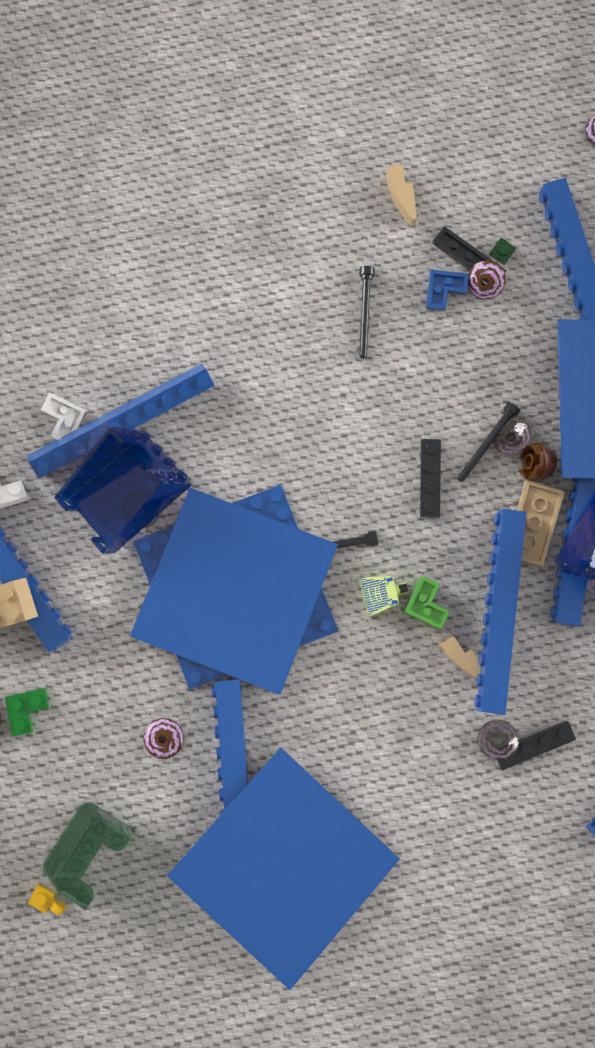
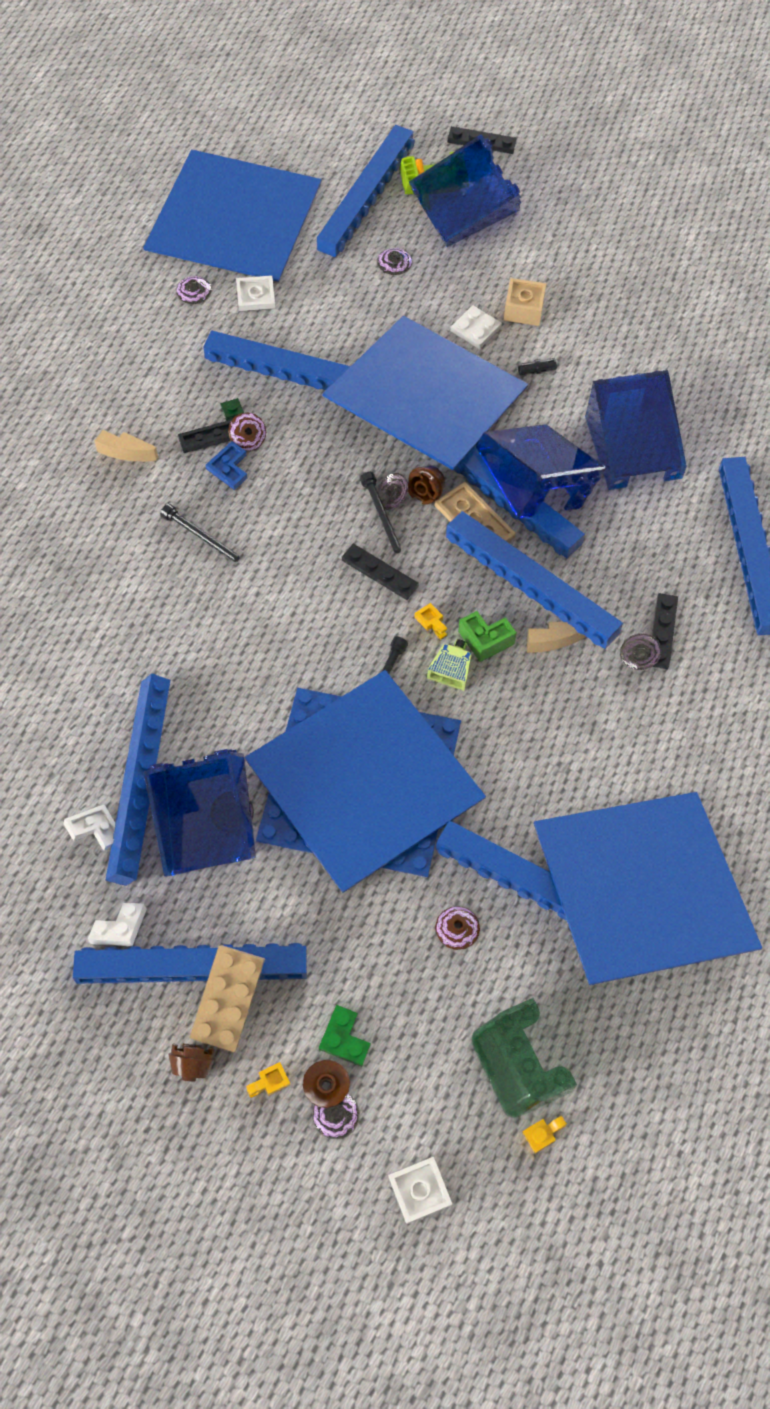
camera: 55 degrees left, 20 degrees down
none -> yellow plate [415,603,447,640]

